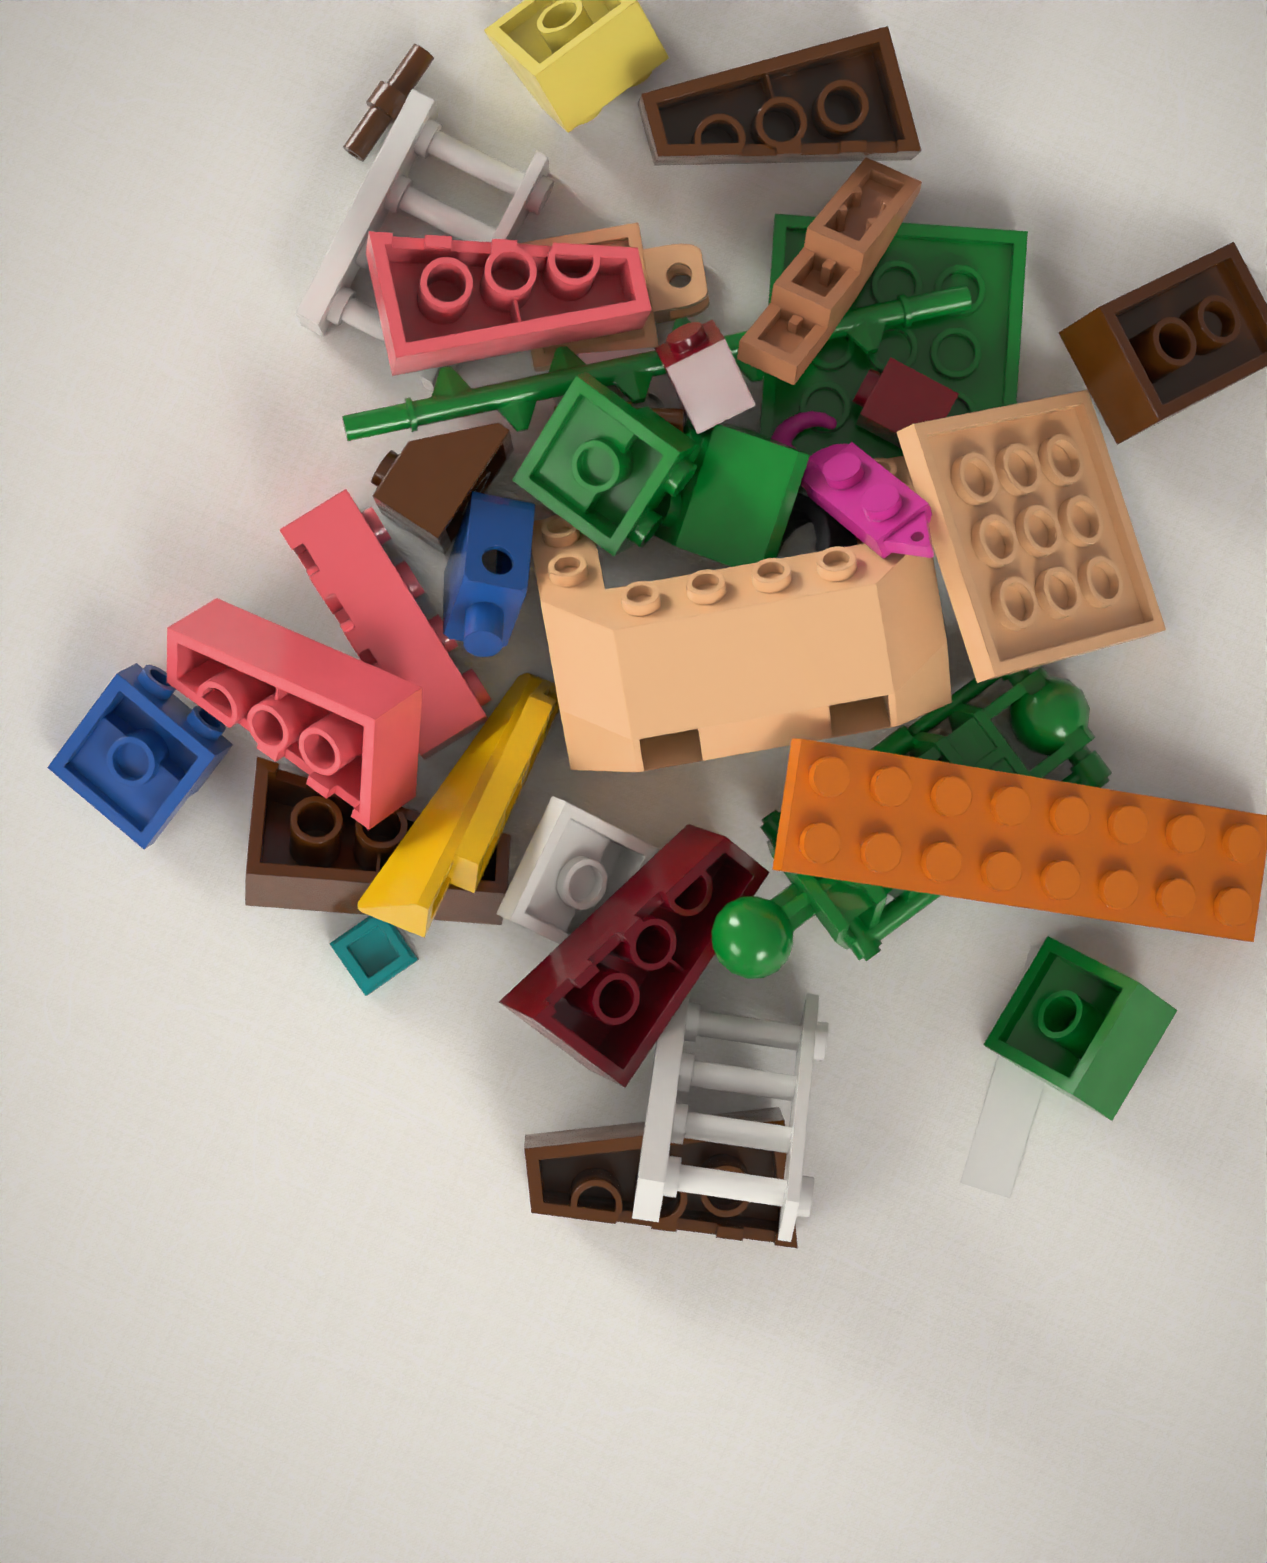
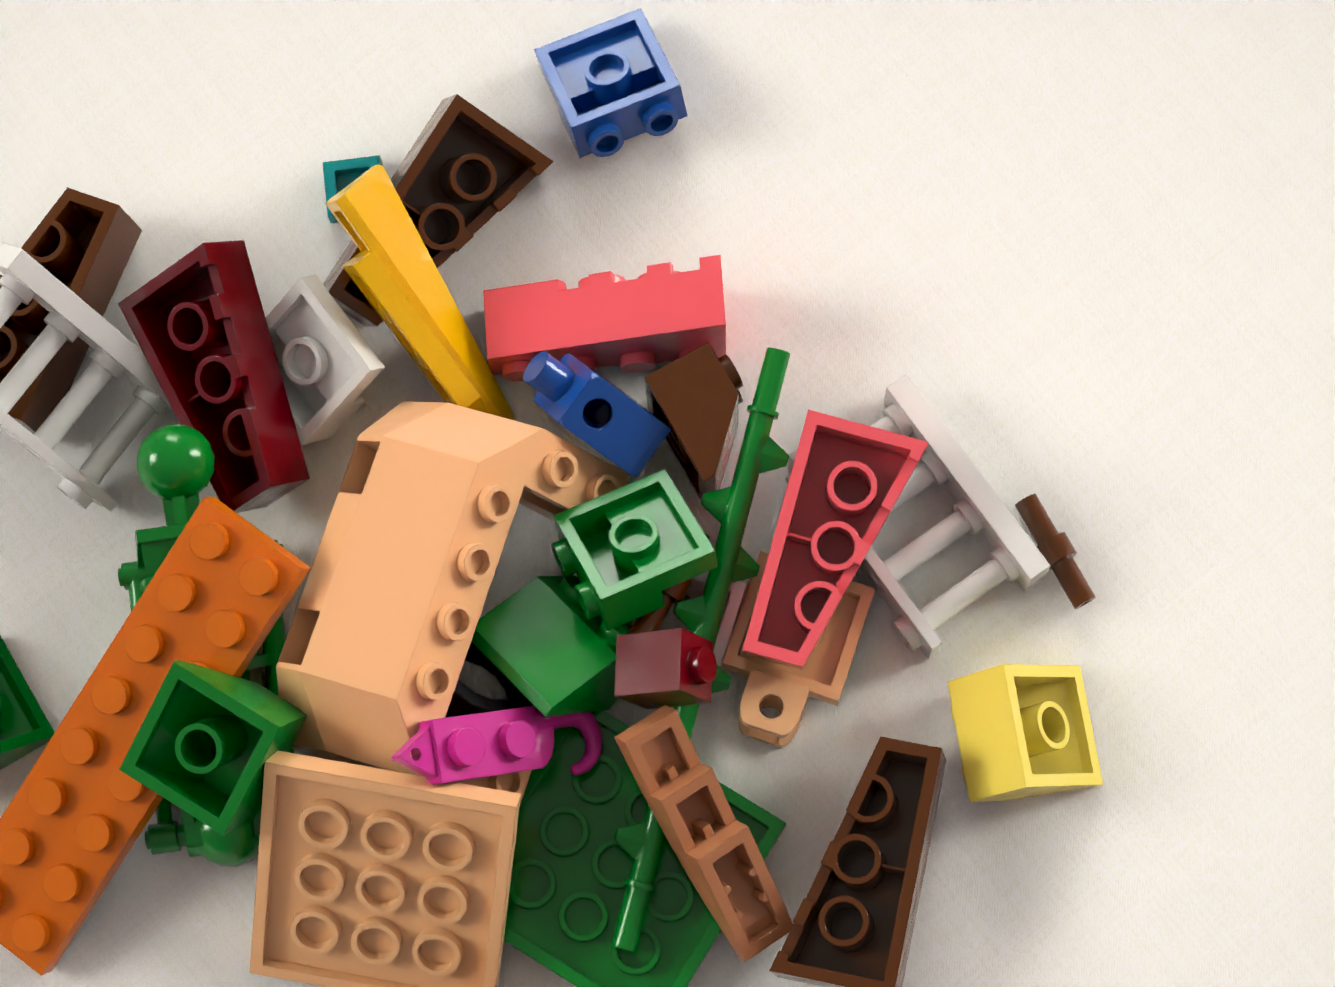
camera: 125 degrees right, 10 degrees down
coral wedge [167,598,423,830] -> none
dark red brick [853,357,959,449] -> none
none -> green slope [119,660,307,836]

